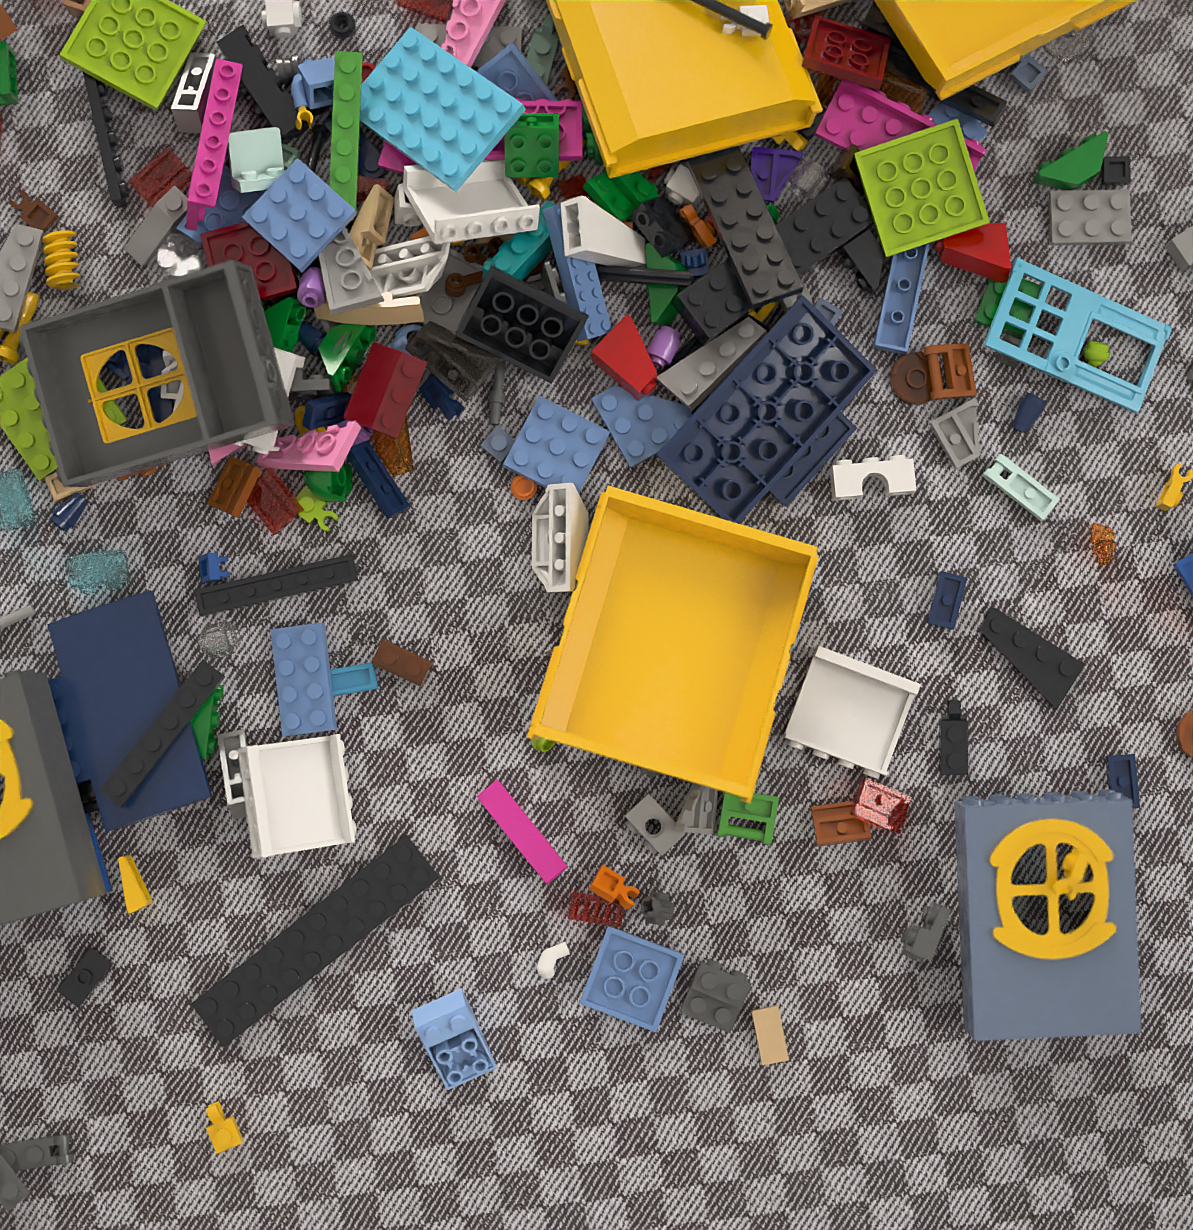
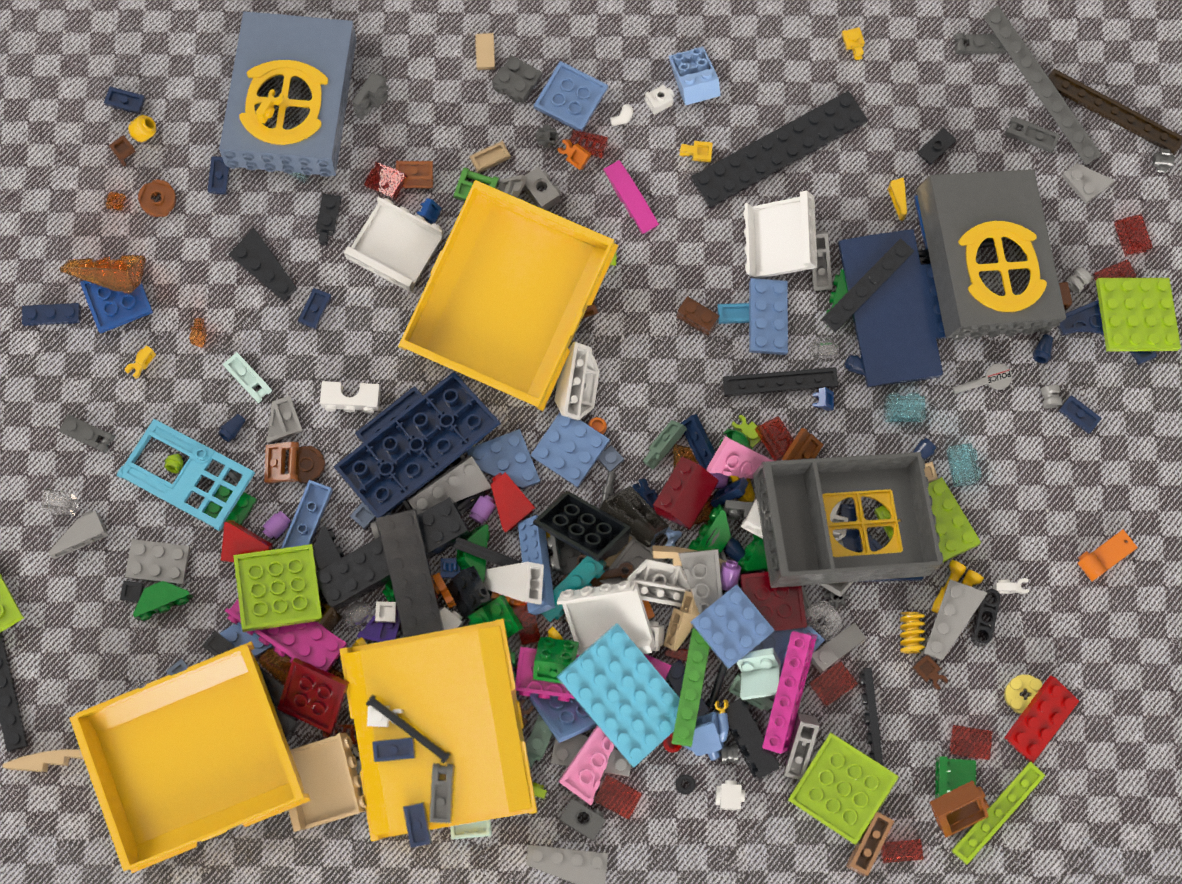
camera: 170 degrees left, 10 degrees down
none -> medium lavender brick [262,511,291,539]
none -> white plate [375,602,397,623]
none -> blue tile [417,198,442,224]
none -> tan tile [469,140,511,173]
none -> sand green hinge [643,420,687,469]
none -> white brick [645,85,674,115]
none -> yellow plate [679,141,713,162]
none -> dark blue cone [844,354,865,376]

